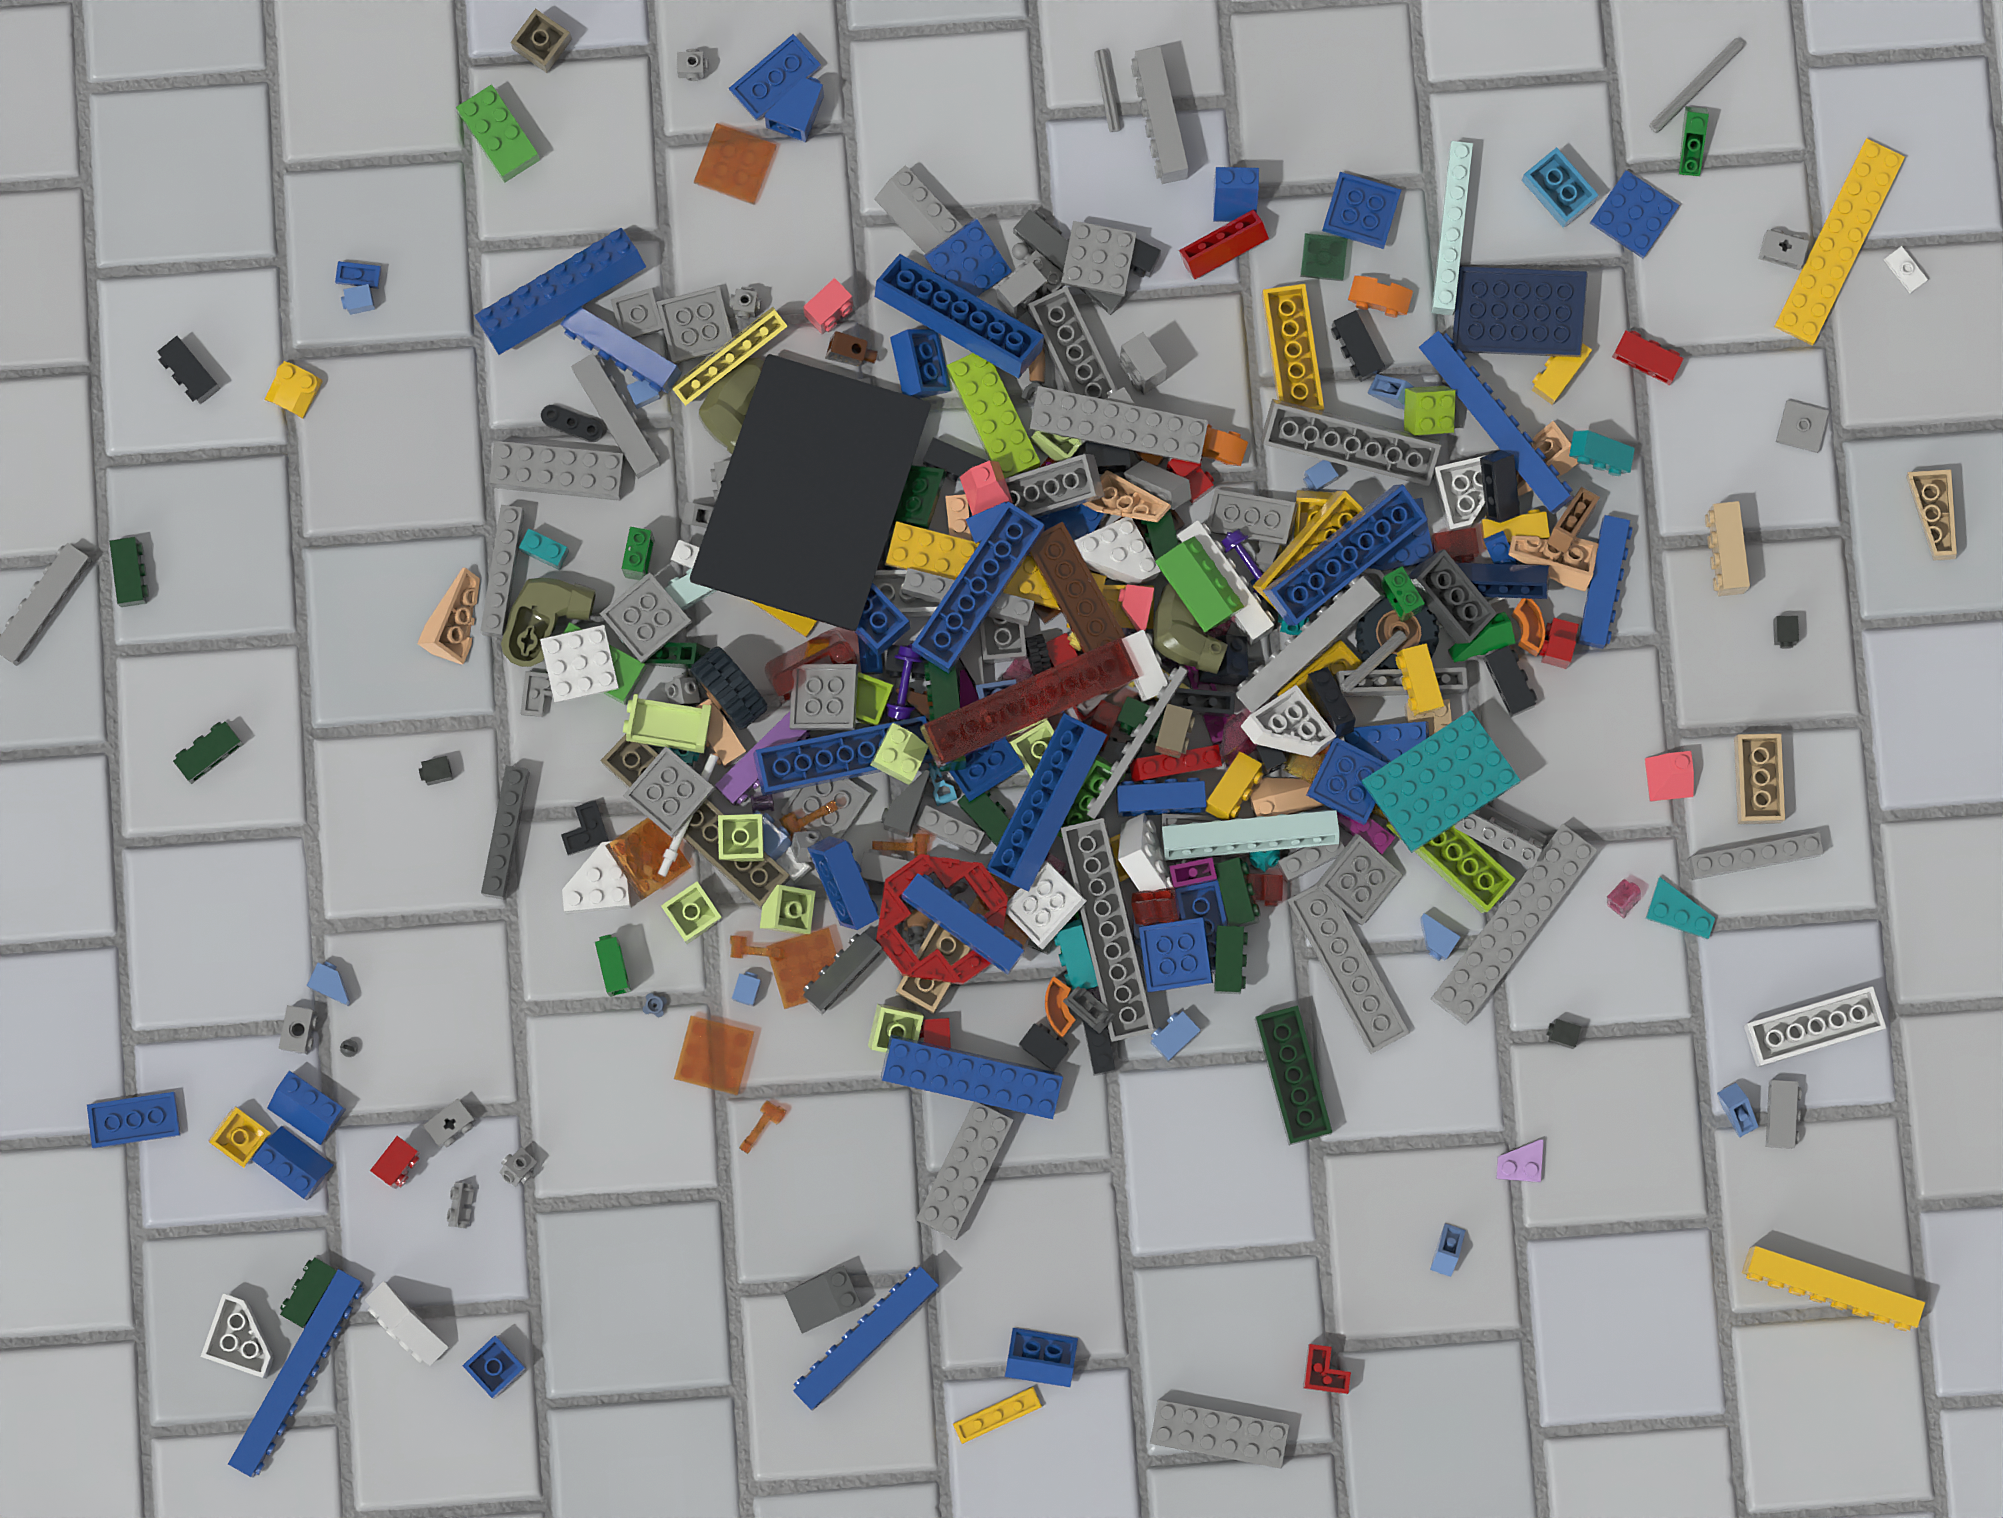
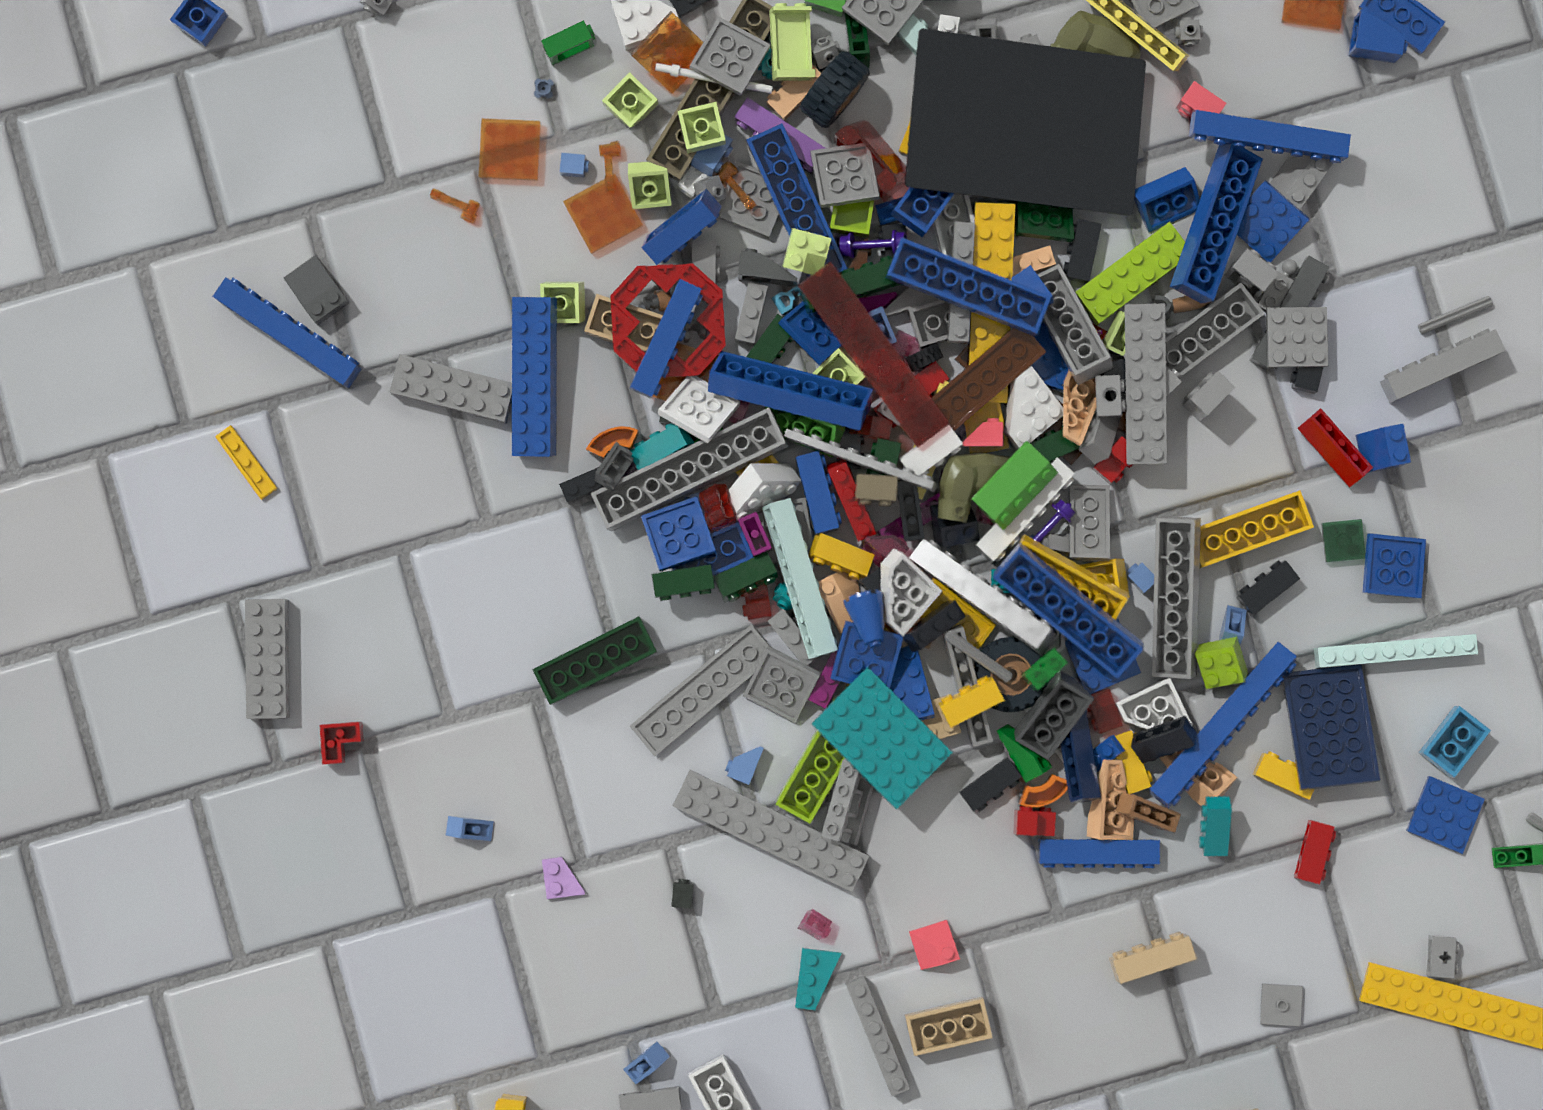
camera: 80 degrees right, 5 degrees up
clear purple bush [750,794,775,814] -> none
dark grey slope [803,932,883,1015] -> none
reddish brown torso [825,331,878,366] -> none
clear orange brick [872,834,930,856] -> none
red brick [919,1018,951,1048] -> none
coral slope [960,461,1013,516] -> none
blue slope [1005,1328,1078,1387] -> none
black brick [1018,1023,1069,1072] -> none
medium blue brick [1150,1011,1201,1062] -> none
orange brick [1201,424,1248,466] -> none
orange brick [1348,276,1413,318] -> none
pearl dark grey brick [1773,616,1799,649] -> none
white plate [1884,246,1928,293] -> none
none -> blue cone [843,590,884,648]
none -> light grey brick [1095,375,1125,418]
none -> blue brick [1189,110,1351,163]

